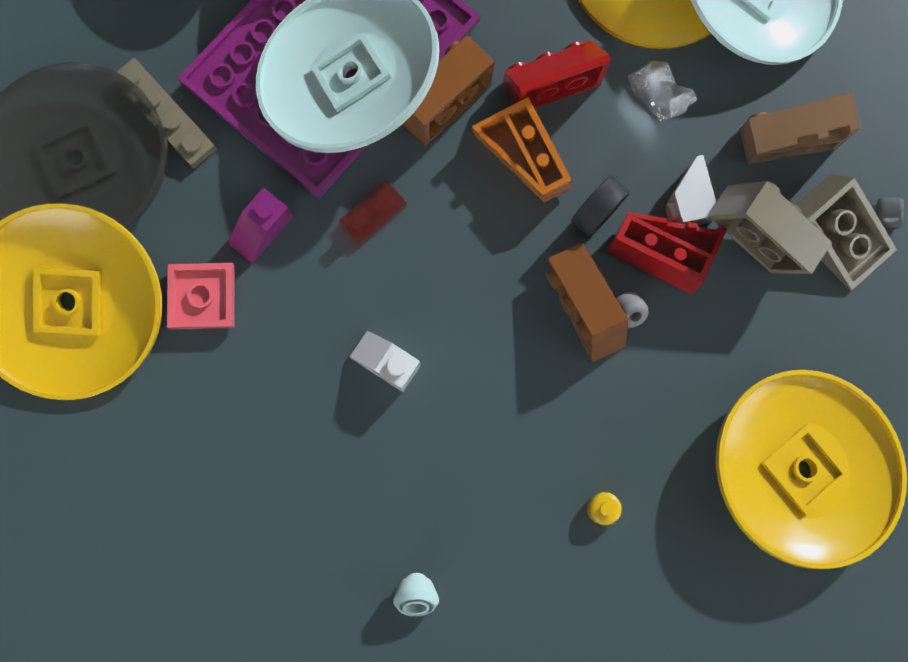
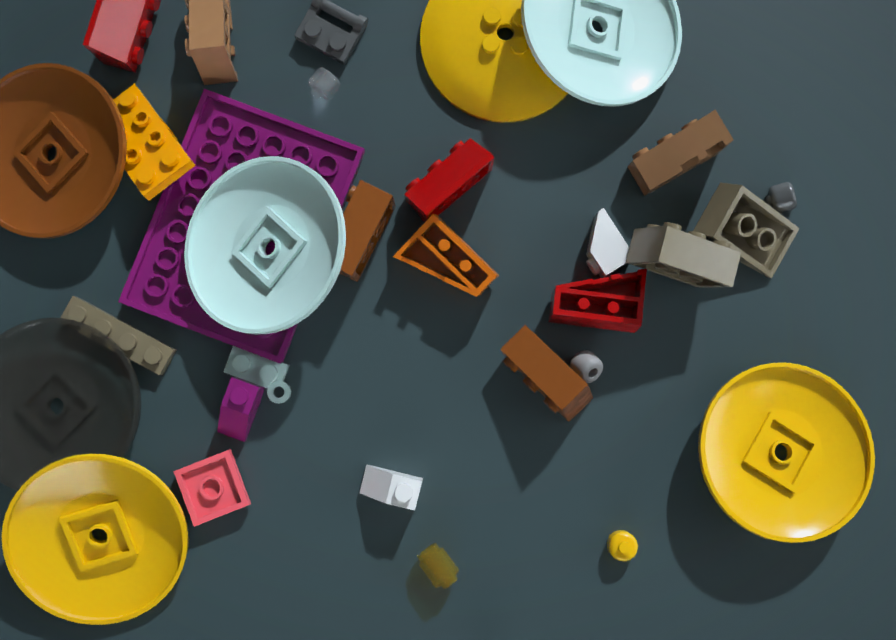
camera: 10 degrees left, 5 degrees up
clear red hinge [339,180,407,246] -> none
black tyre [571,176,630,237] -> none
clear brick [628,60,697,123] -> none
none -> light aqua hinge [224,346,291,404]
none -> clear yellow brick [417,542,459,589]

